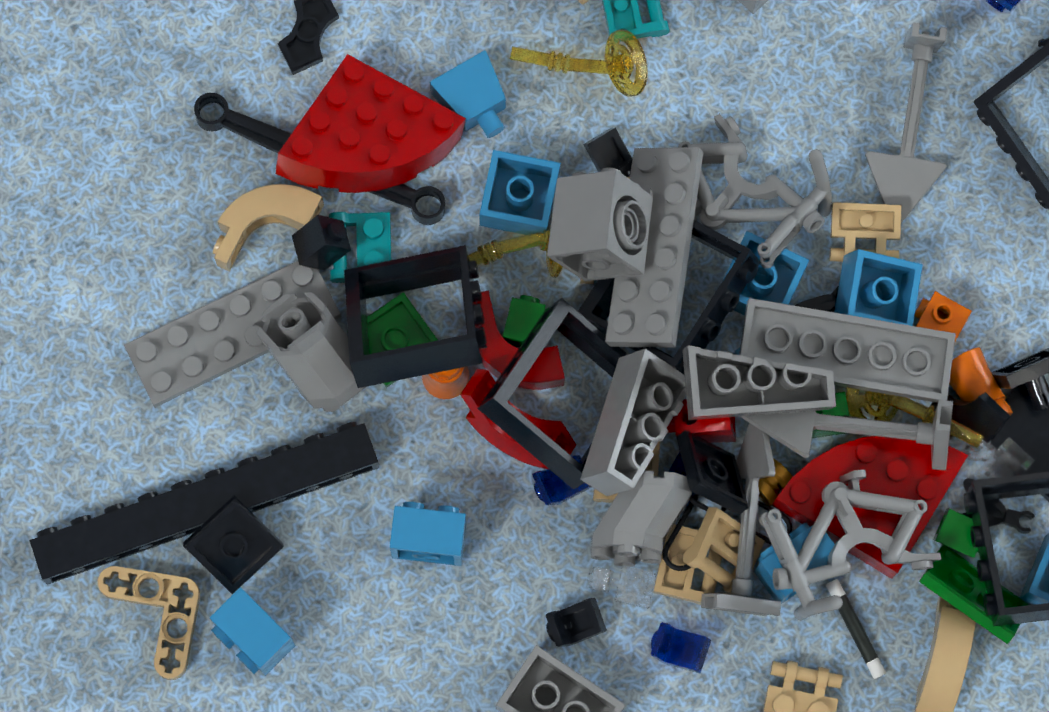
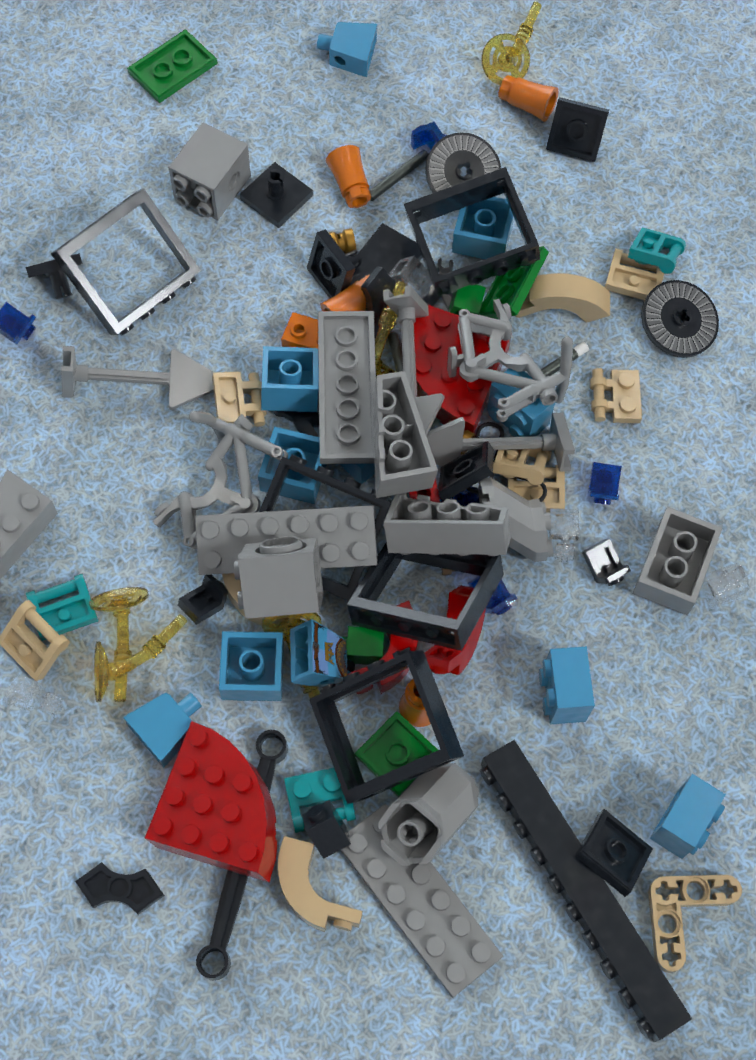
camera: 100 degrees left, 10 degrees down
none -> clear yellow dish [94,614,187,703]
none -> dark azure torso [290,619,355,688]

